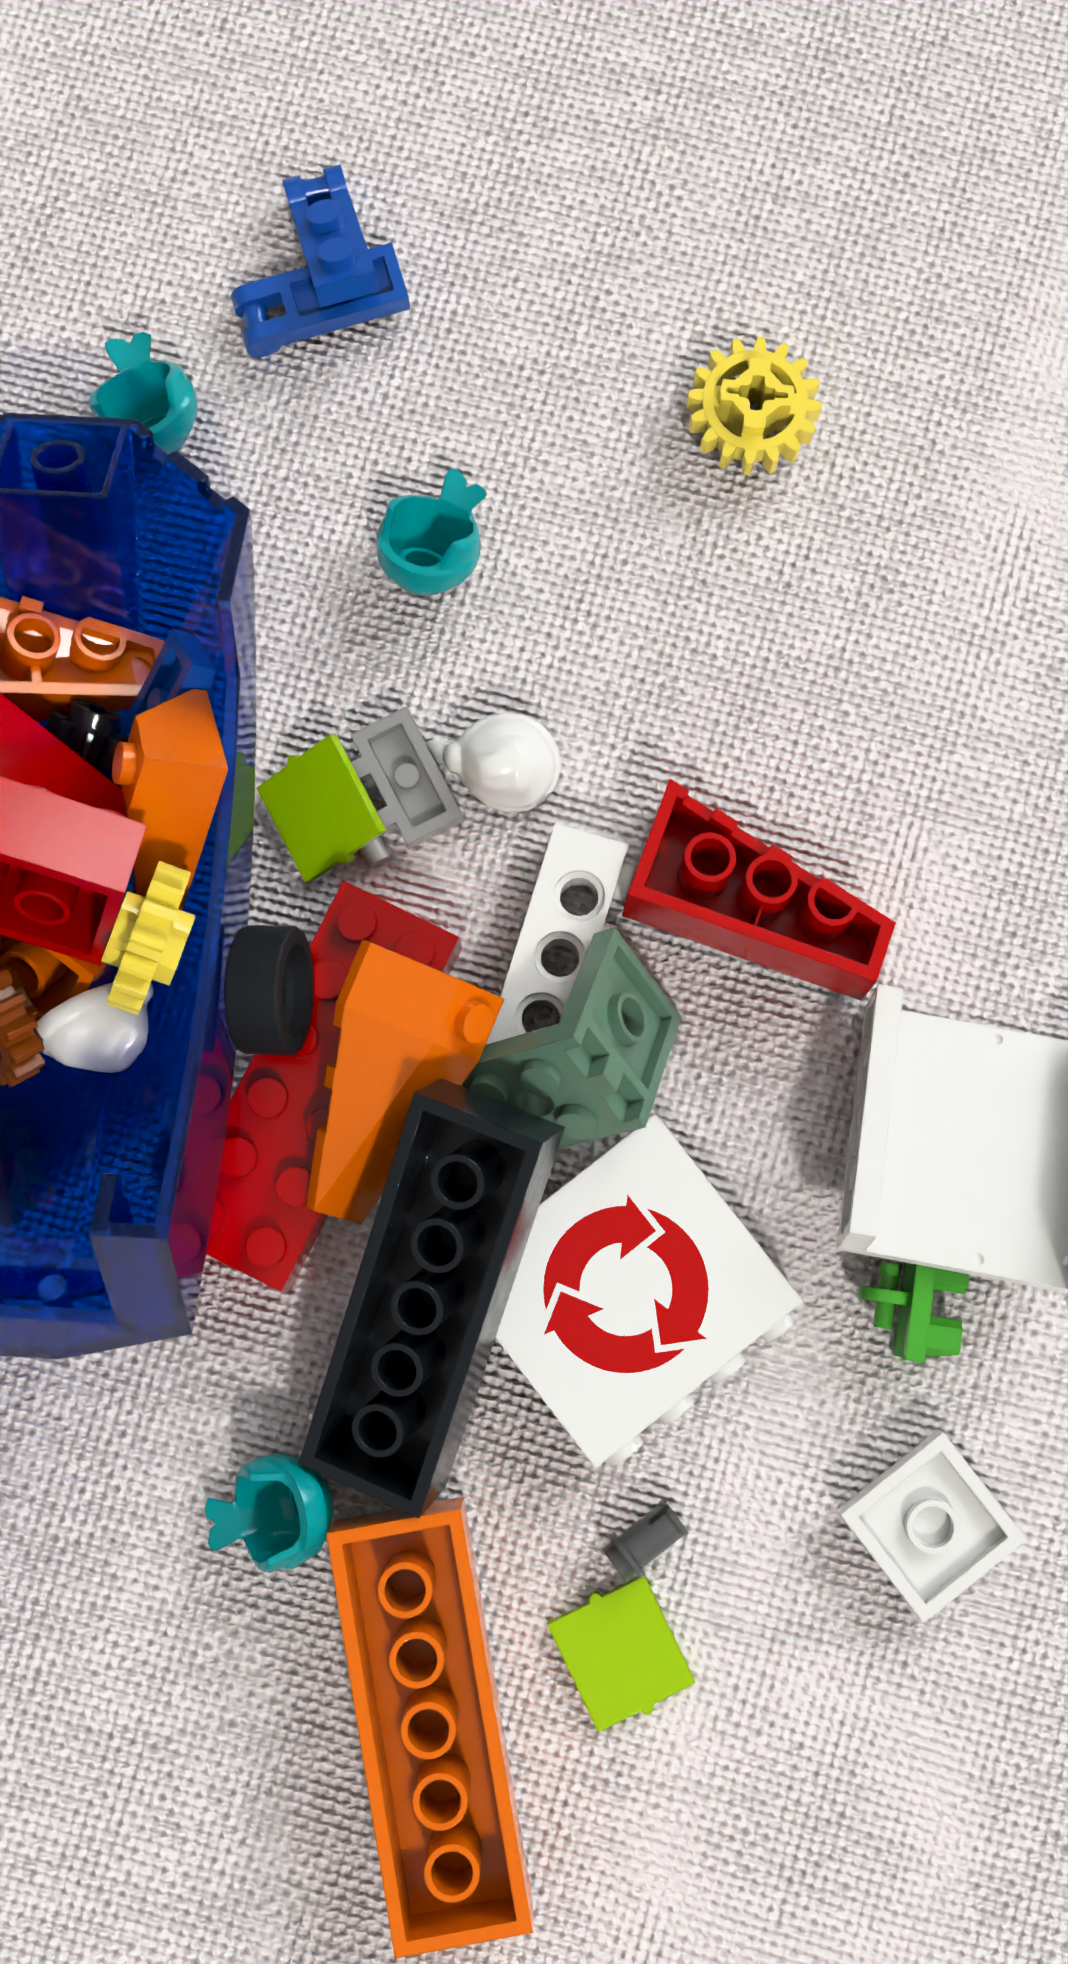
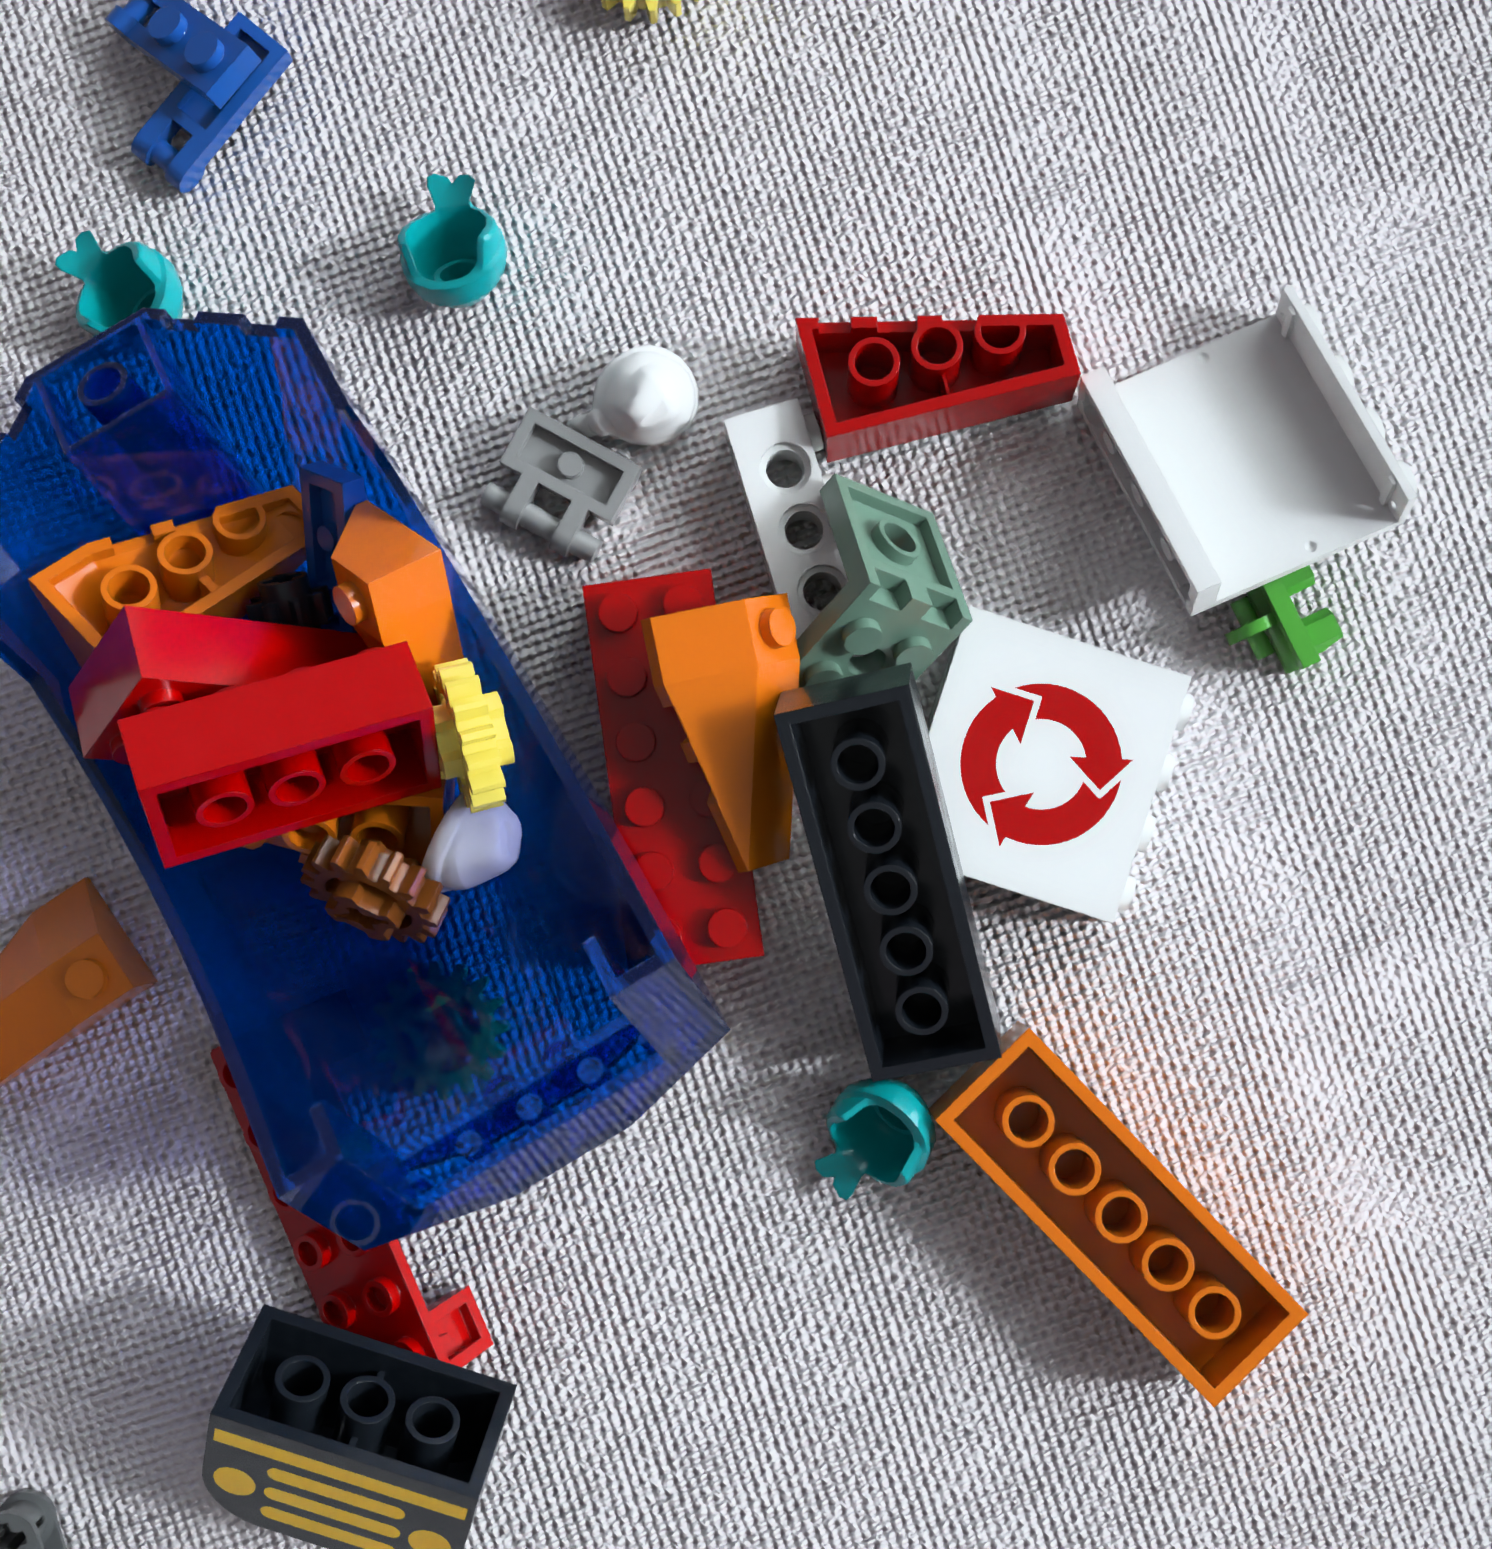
camera: 30 degrees left, 5 degrees up
black tyre [224,925,314,1055] -> none
lime piece [257,734,387,883] -> none
lime piece [547,1575,696,1733] -> none
dark grey pin [602,1498,689,1581] -> none
white plate [837,1429,1027,1623] -> none

